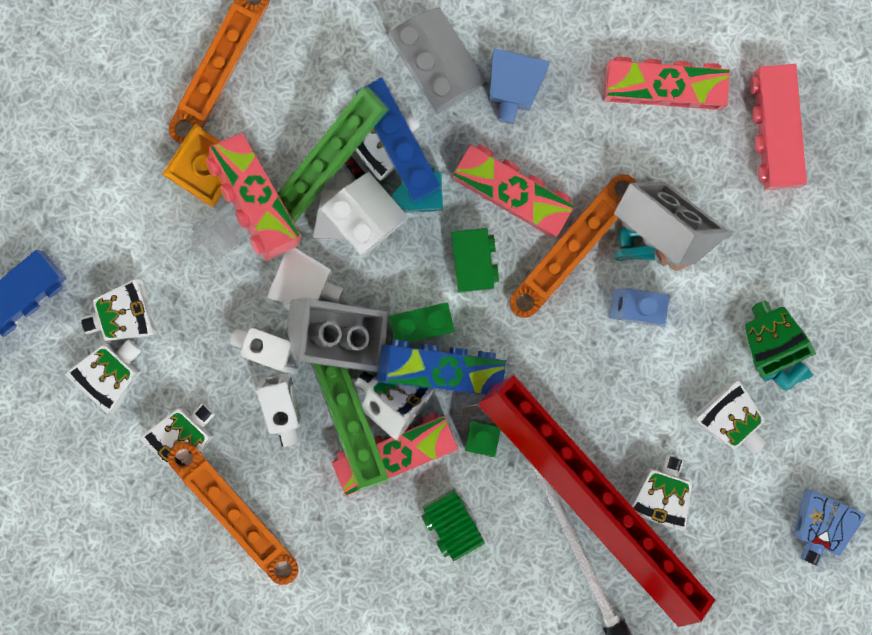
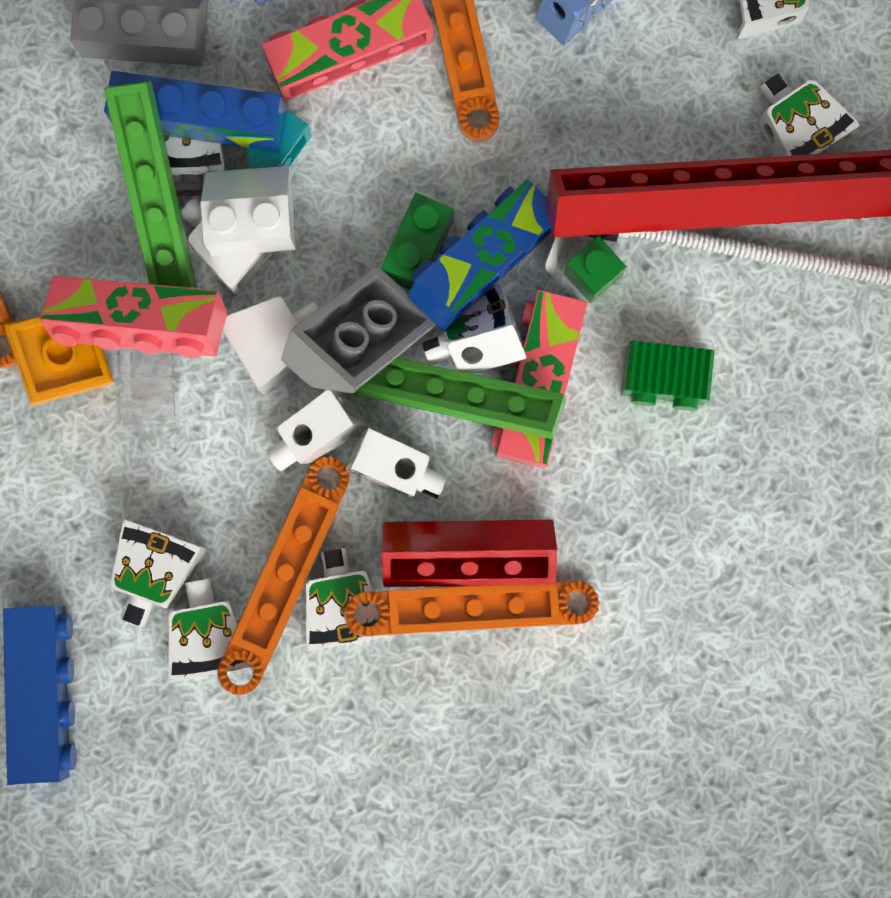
camera: 55 degrees left, 5 degrees down
green brick [451,228,499,293] -> none
none -> orange plate [217,456,350,695]
none -> red brick [382,519,557,587]

